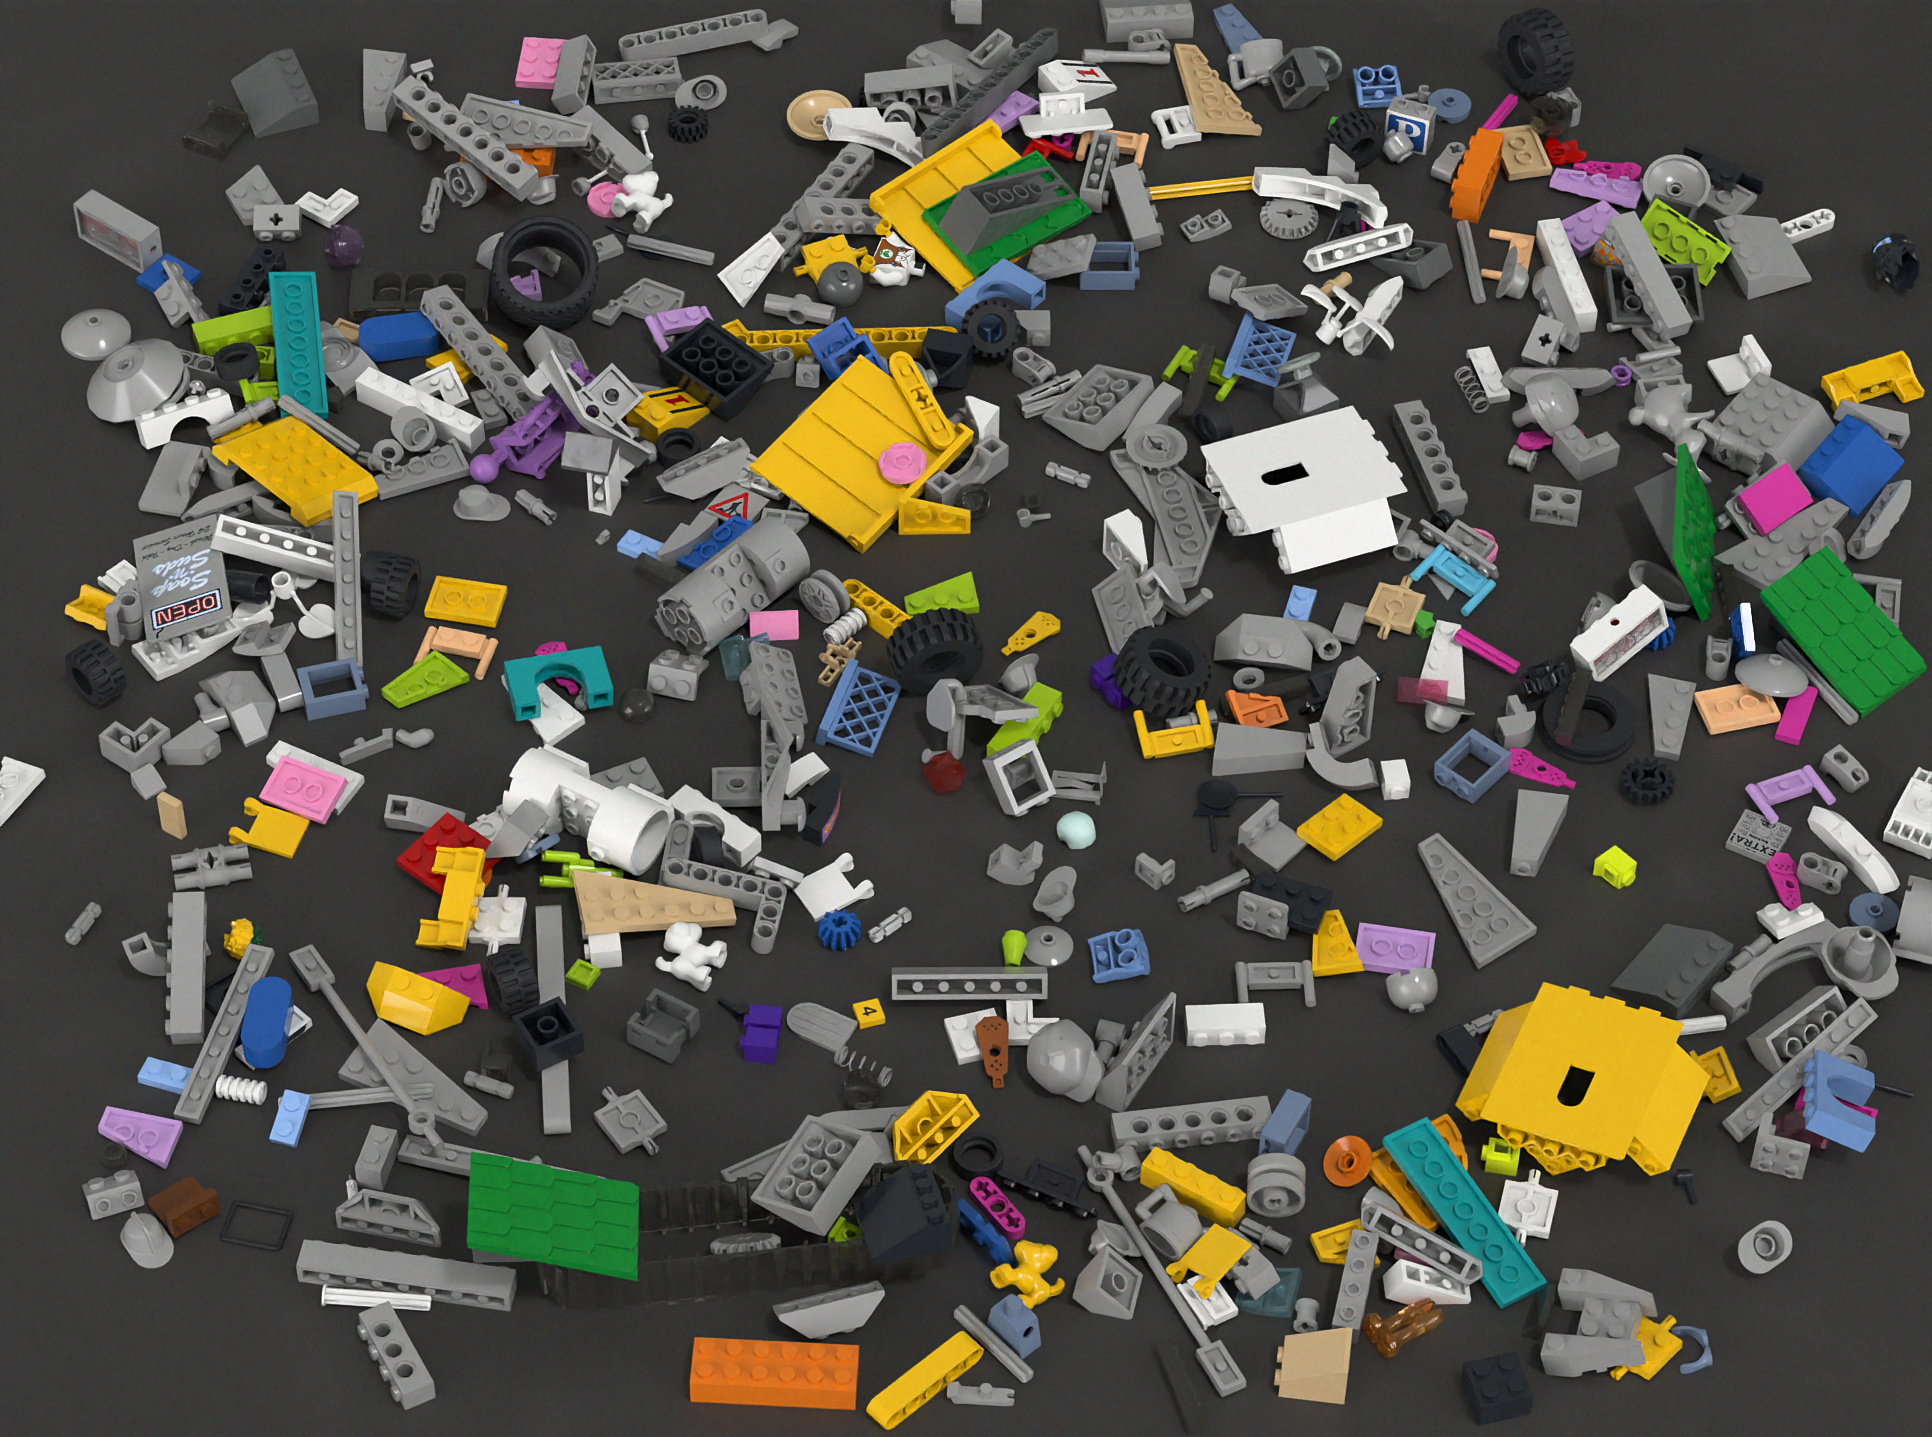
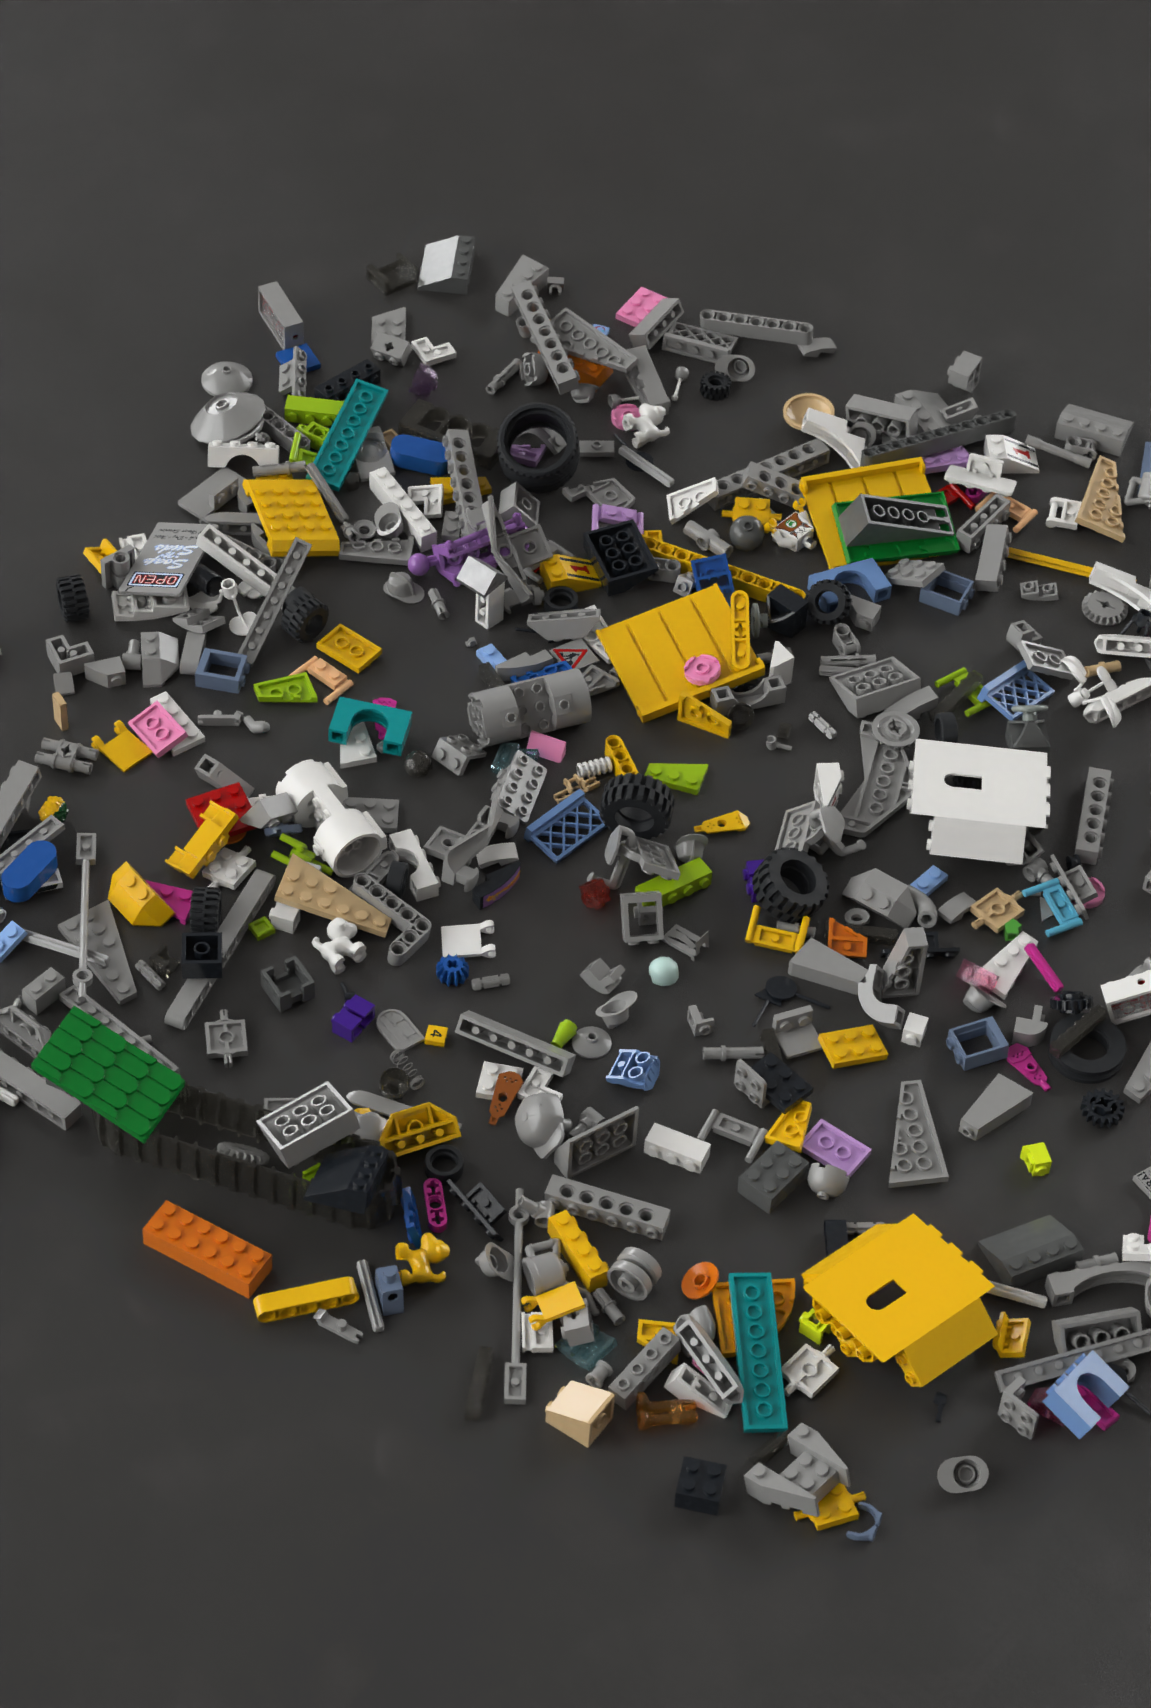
camera: 25 degrees right, 0 degrees up
black tyre [213,342,261,381] -> none
light grey wing [745,856,804,889] -> none
light grey wedge [773,1280,885,1339] -> none
light grey wheel [799,569,850,624] -> none
light grey slope [1072,1246,1143,1320] -> none
sand blue window [1258,1089,1312,1156] -> none
none -> dark grey brick [737,1140,810,1214]

